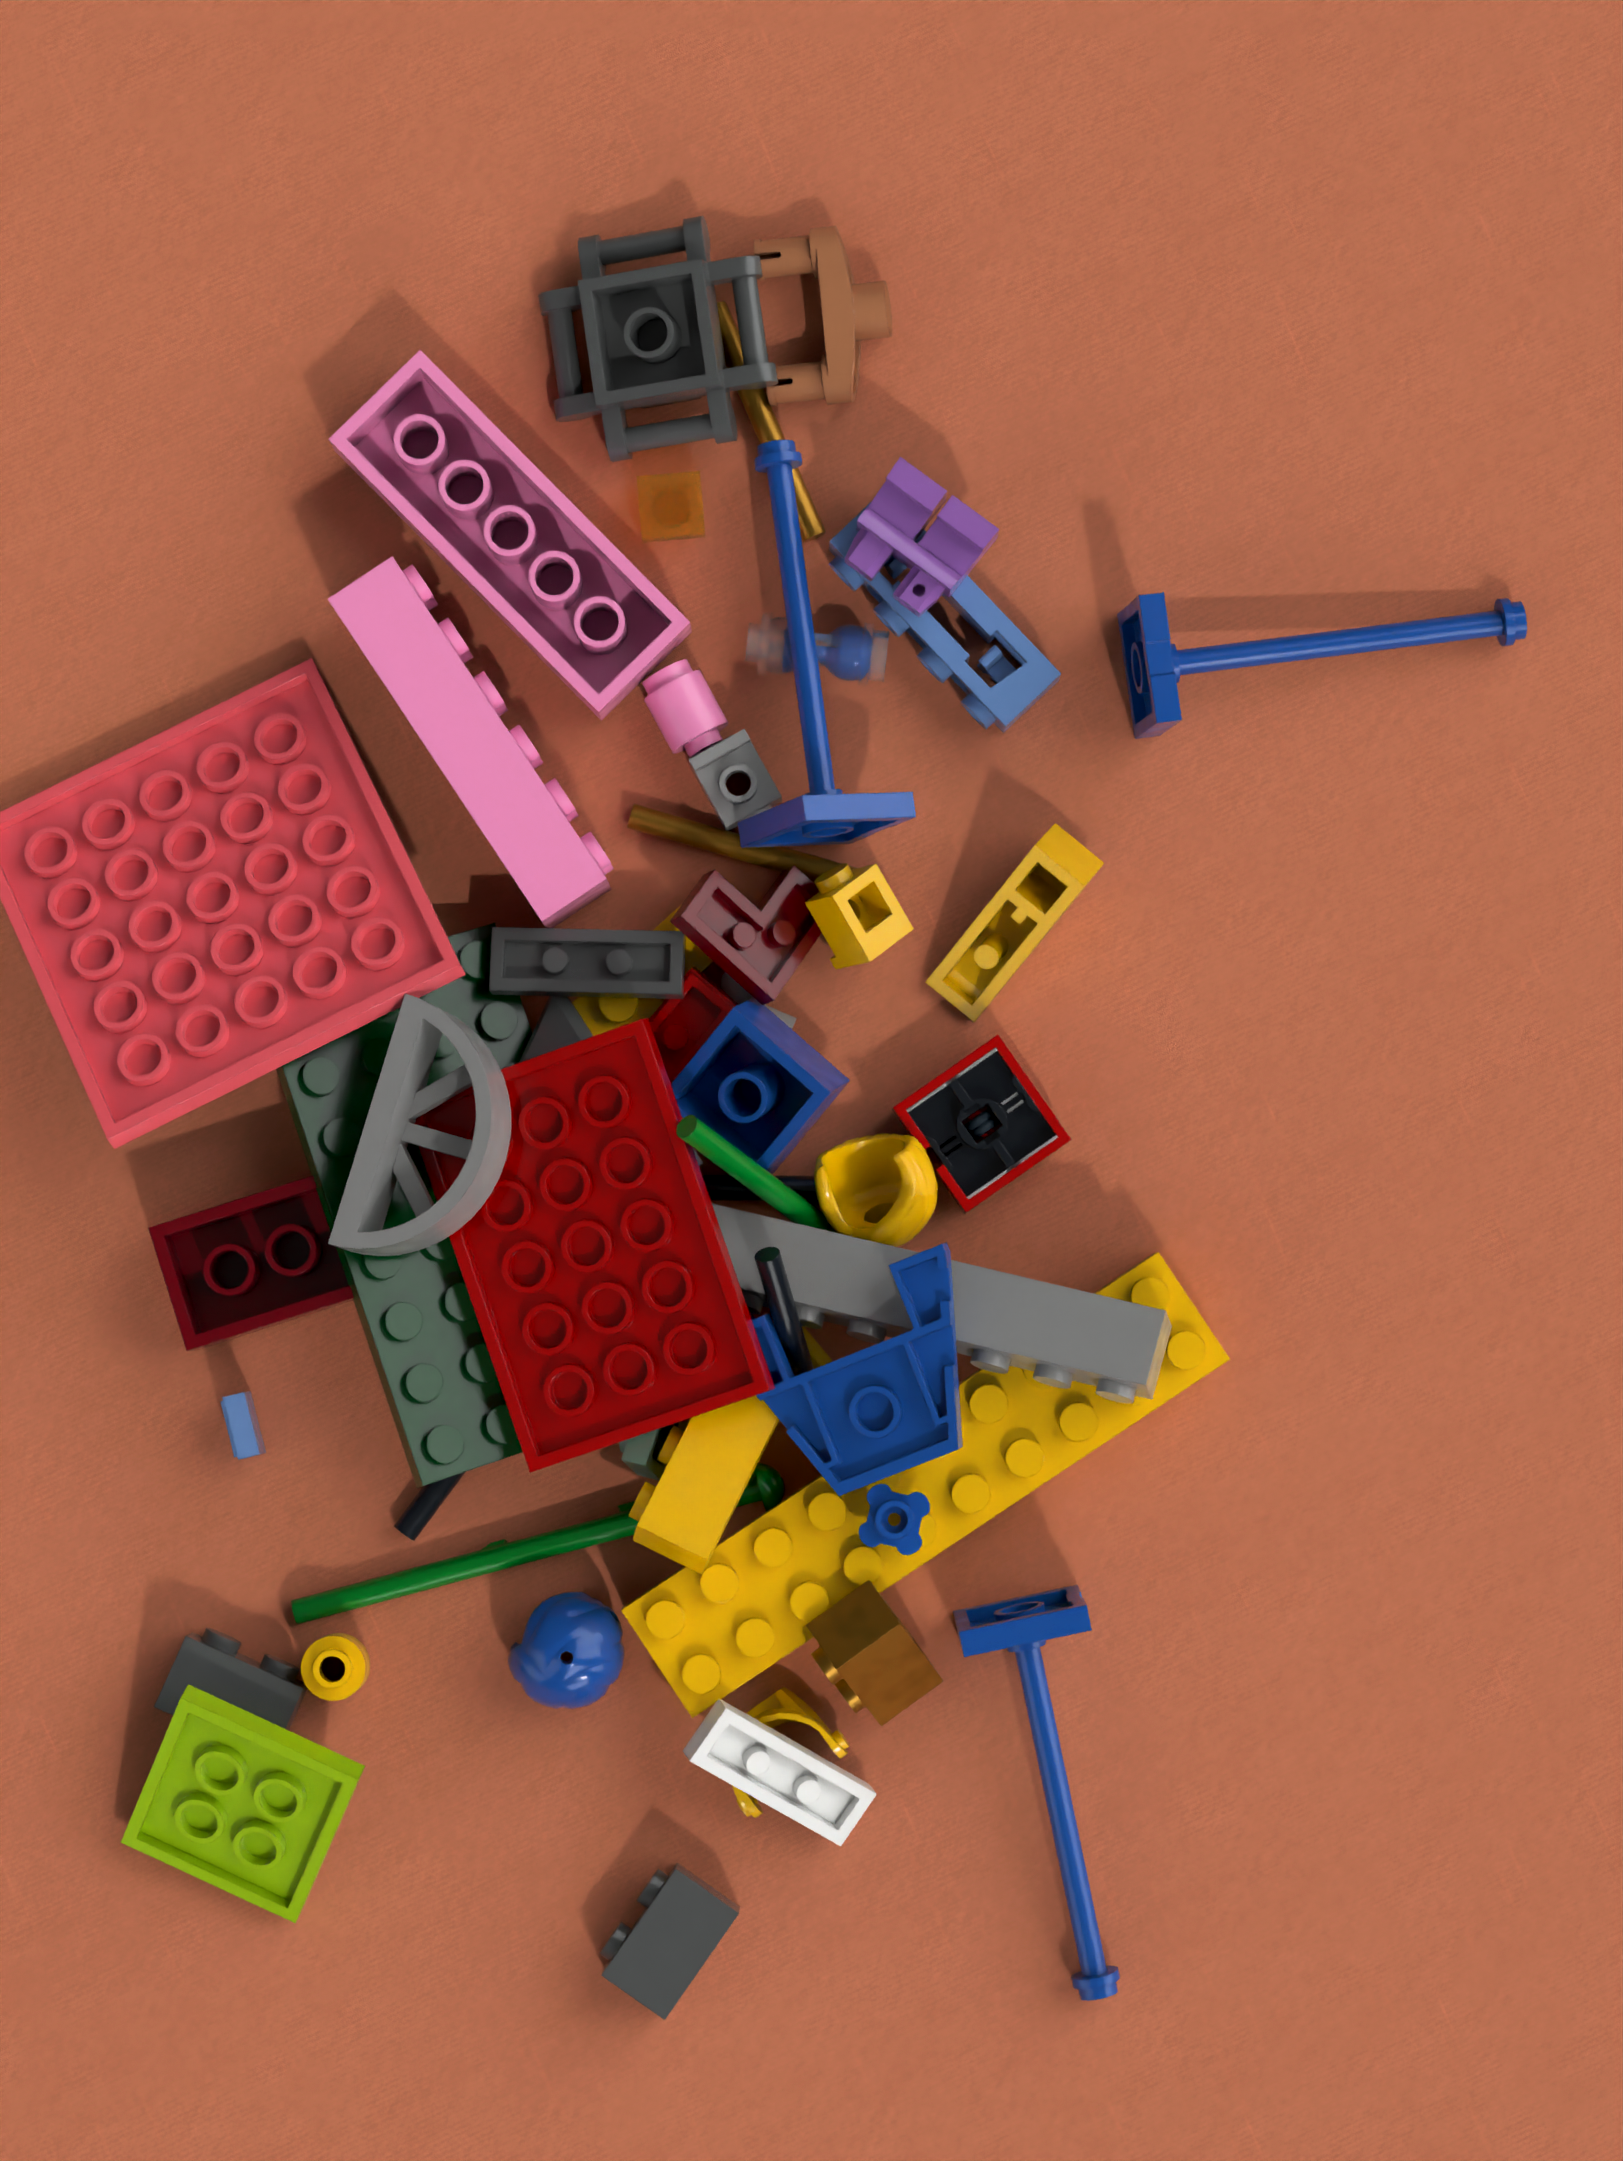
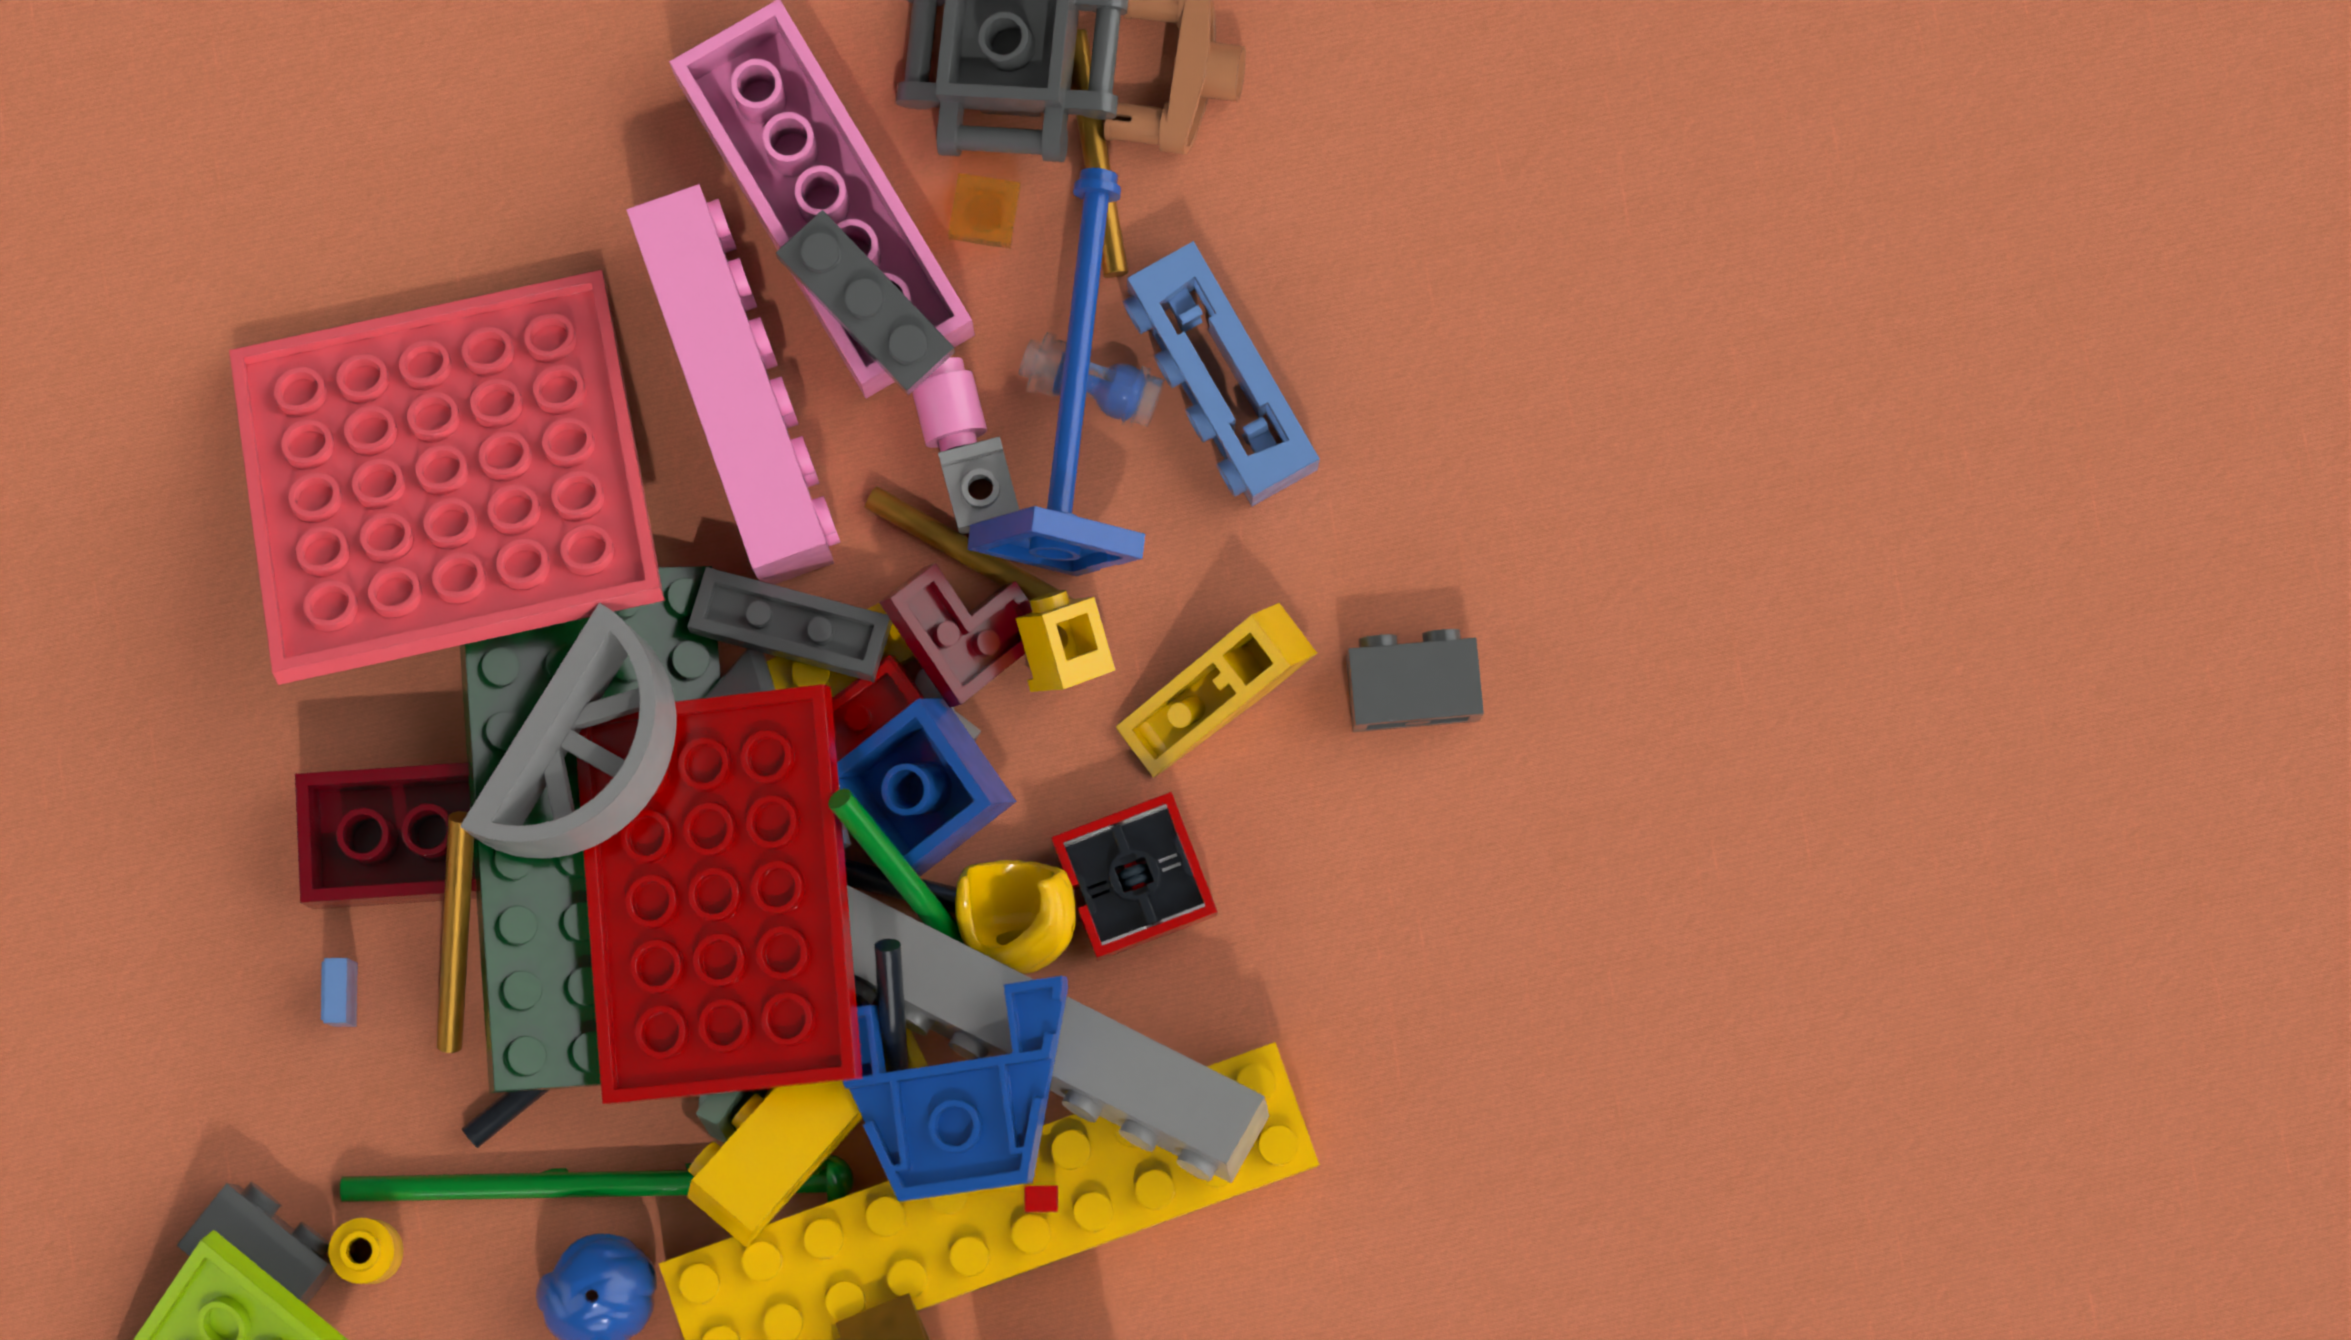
camera: 10 degrees right, 5 degrees down
medium lavender hips [845,457,999,617] -> none
blue plate [859,1484,930,1555] -> none
blue tile [1117,592,1527,739] -> none
none -> pearl gold bar [437,811,474,1053]
none -> dark grey plate [776,210,955,395]
none -> red piece [1025,1185,1059,1213]
none -> dark grey brick [1346,629,1484,732]

